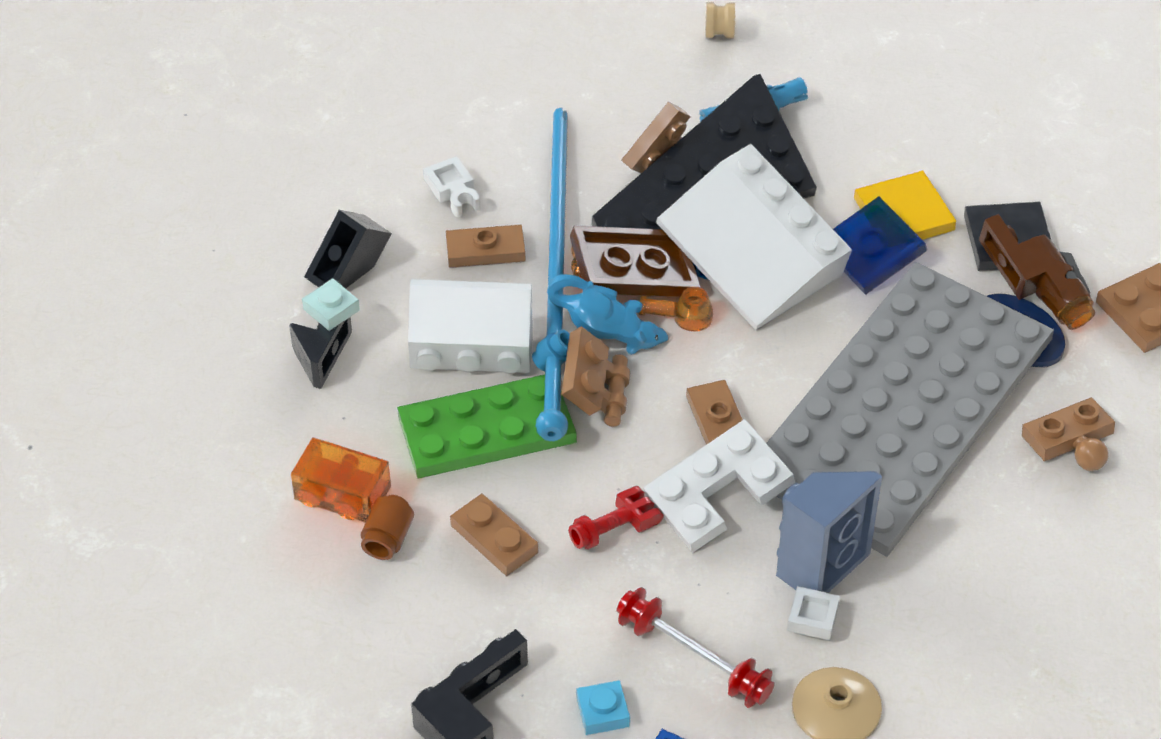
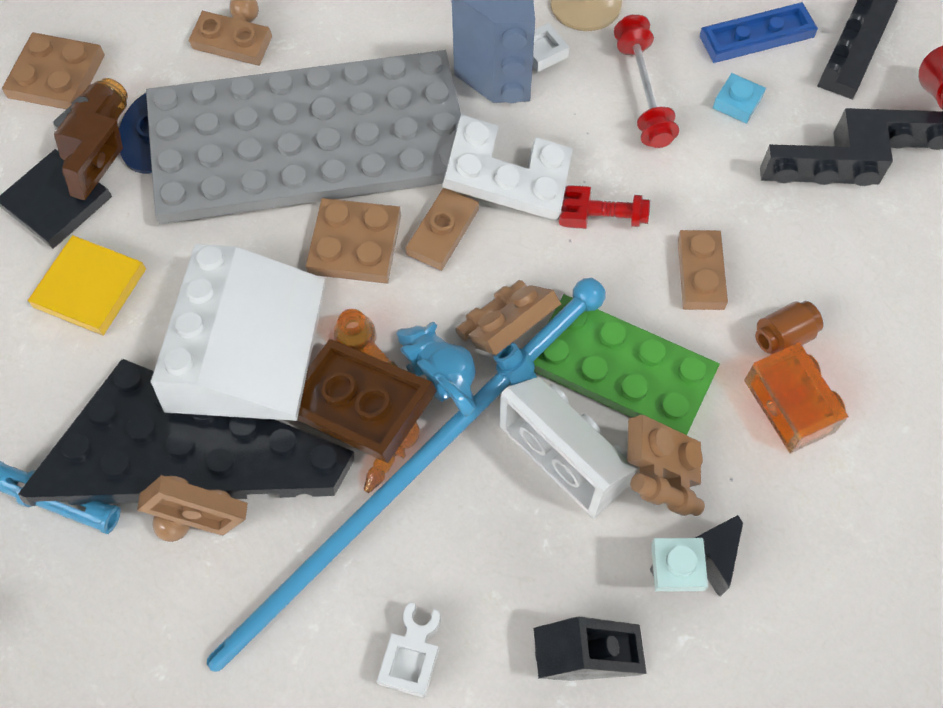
camera: 135 degrees left, 15 degrees up
medium nougat plate [446,224,526,268] -> none
clear blue tile [833,196,927,295] -> none
none -> medium nougat plate [306,198,401,284]
none -> medium nougat plate [627,415,705,516]

